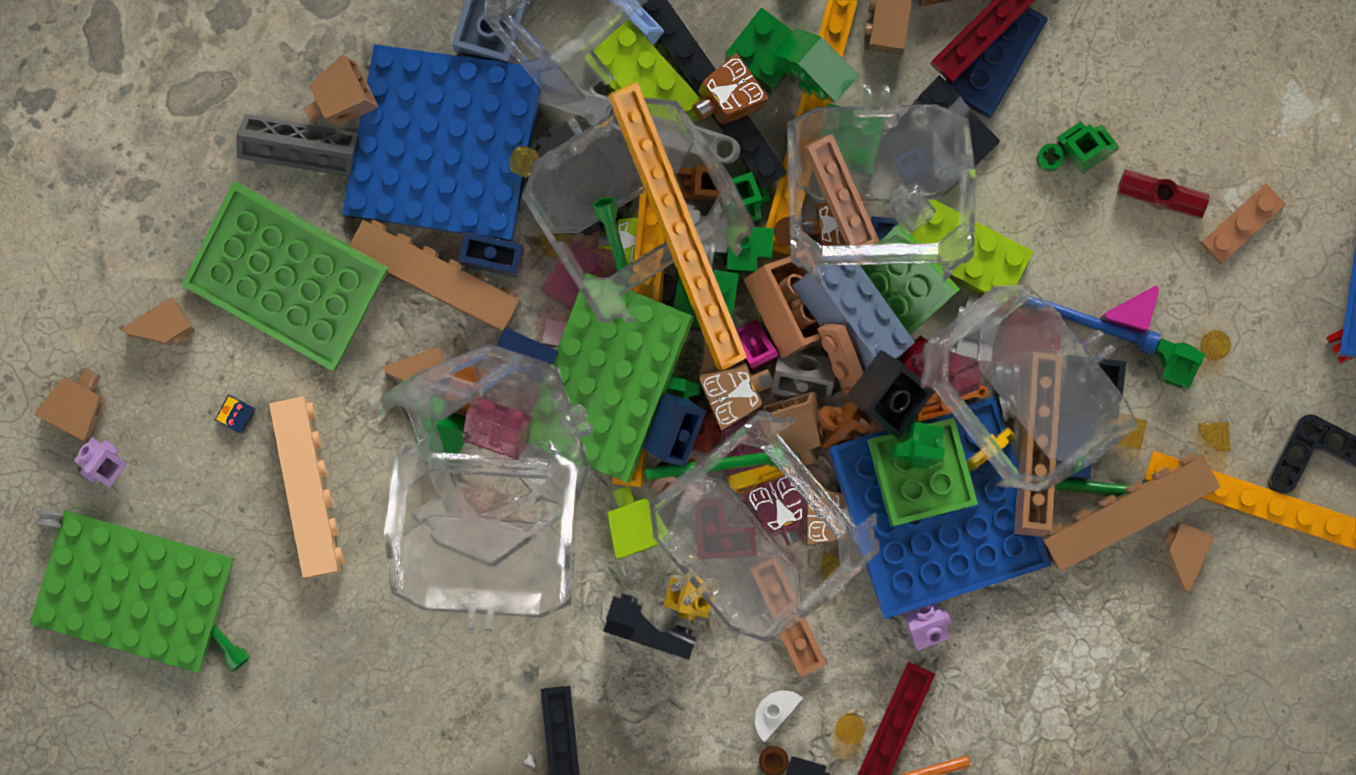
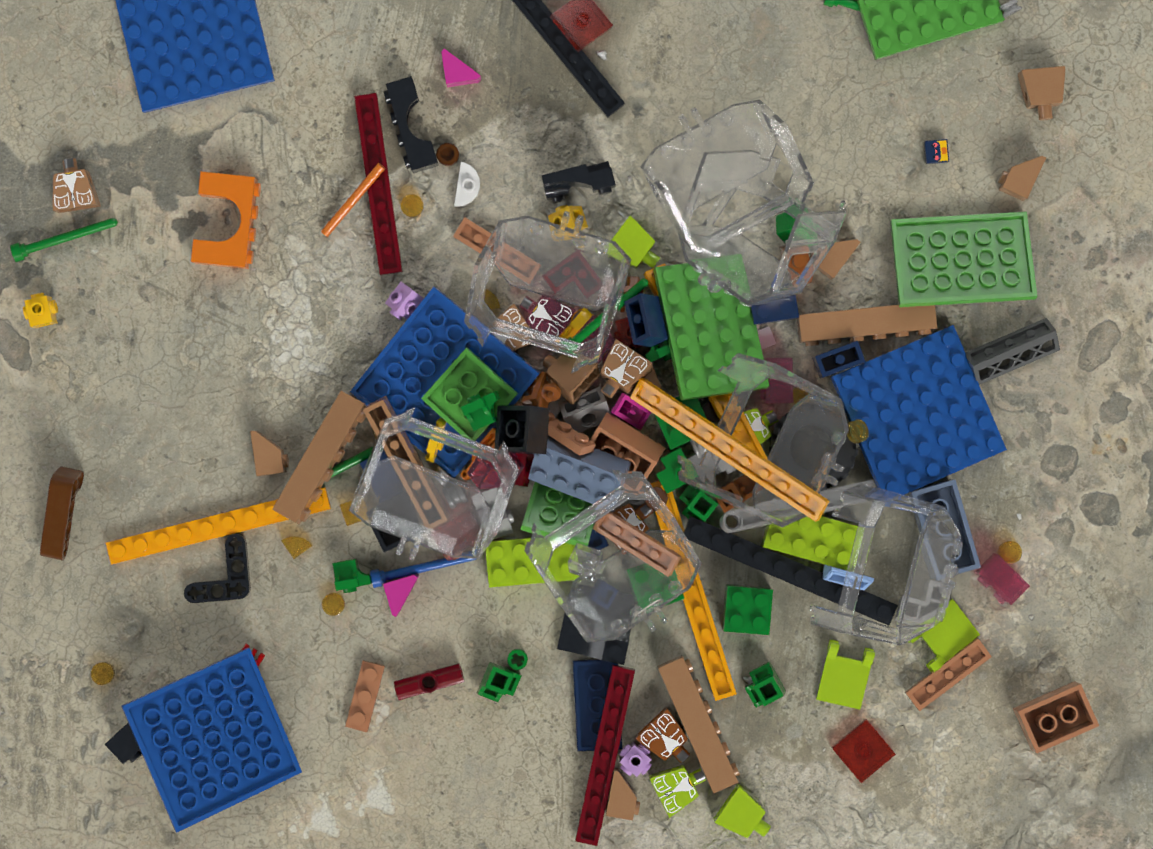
camera: 145 degrees right, 5 degrees up
lavender brick [74,437,127,488] -> none
light nougat brick [269,396,345,579] -> none
medium nougat torso [304,54,379,125] -> none
clear pink brick [462,397,533,460] -> none
green piece [592,197,632,290] -> none
dark orange torso [692,53,768,125] -> none
green brick [773,28,859,102] -> none

